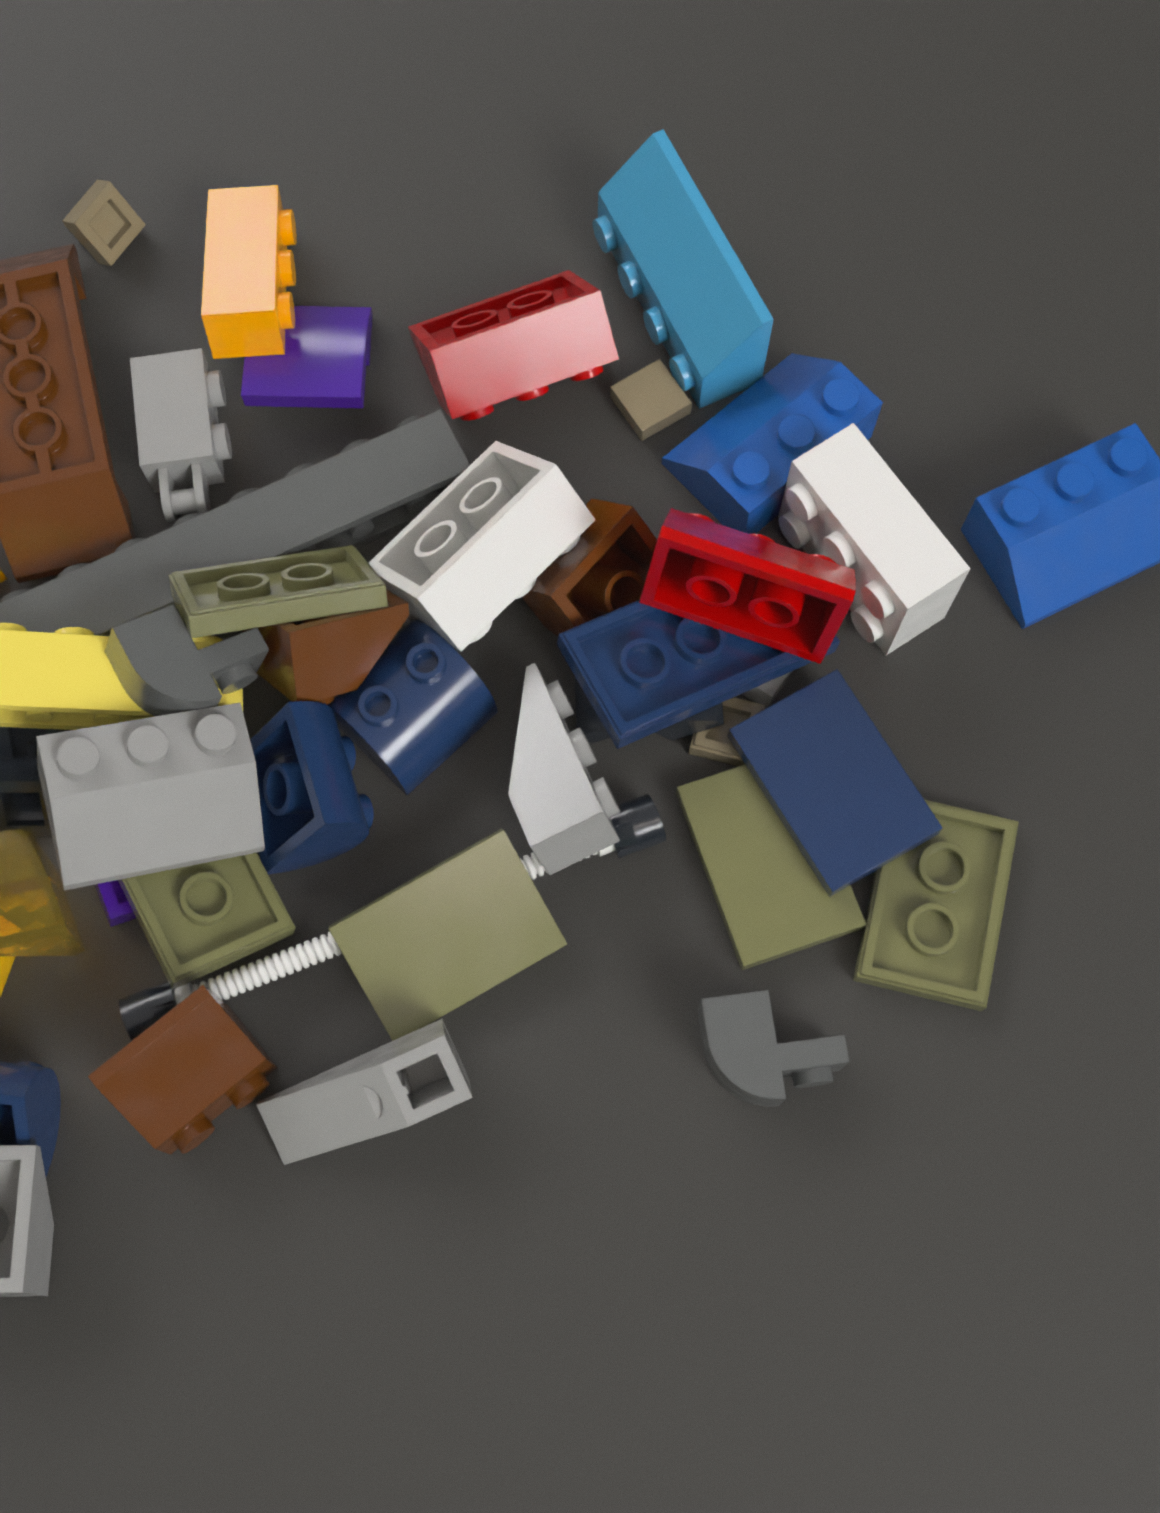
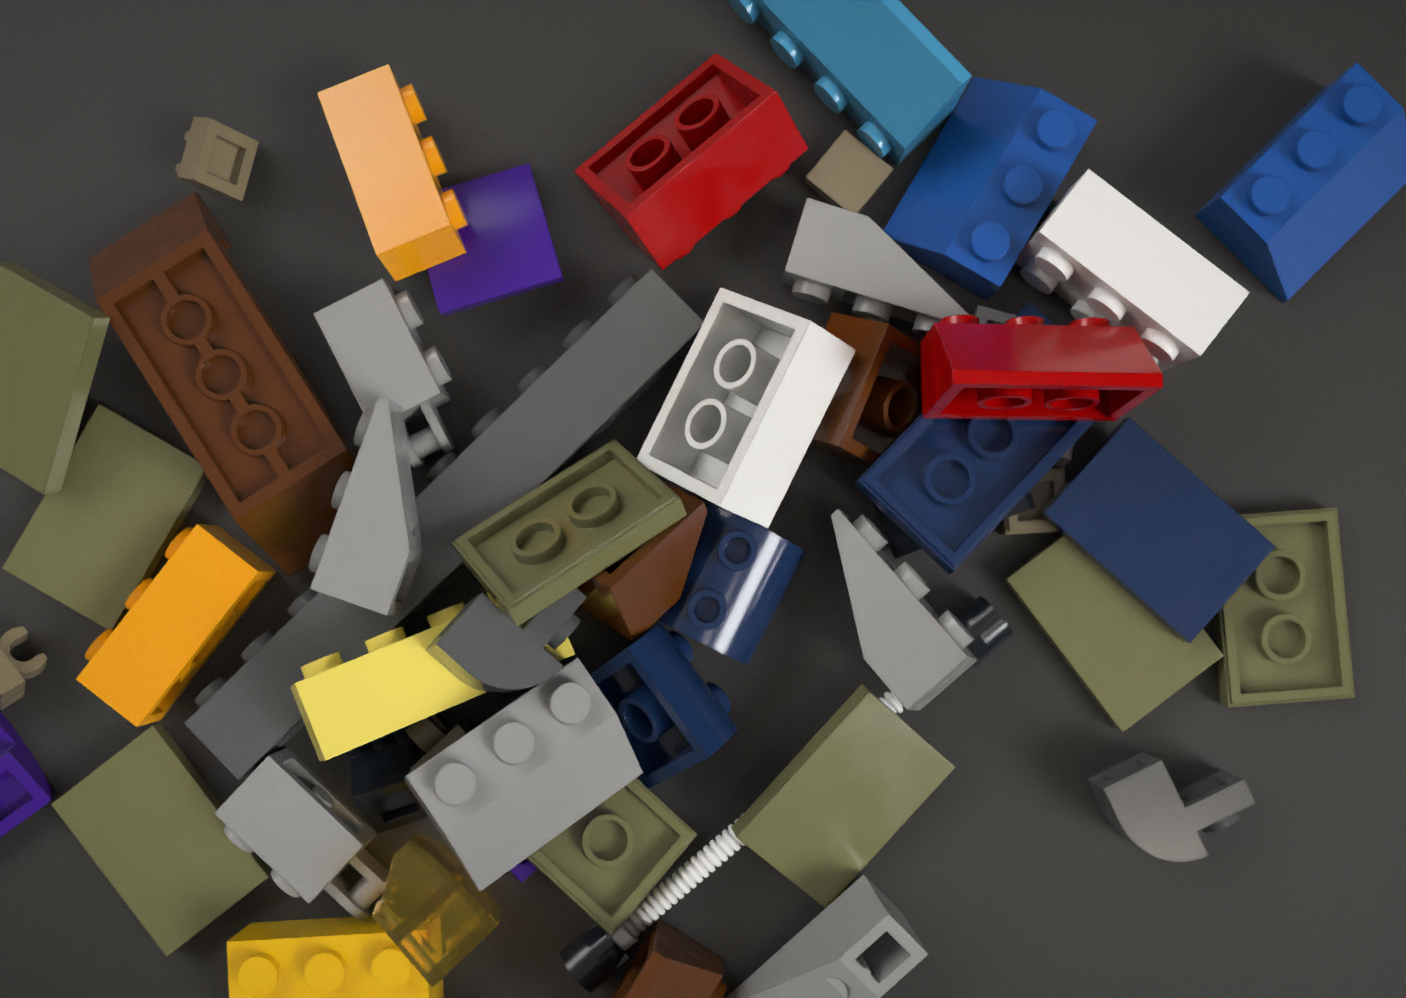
camera: 15 degrees left, 15 degrees up
none -> light grey slope [309,396,423,616]
none -> light grey slope [781,198,969,337]

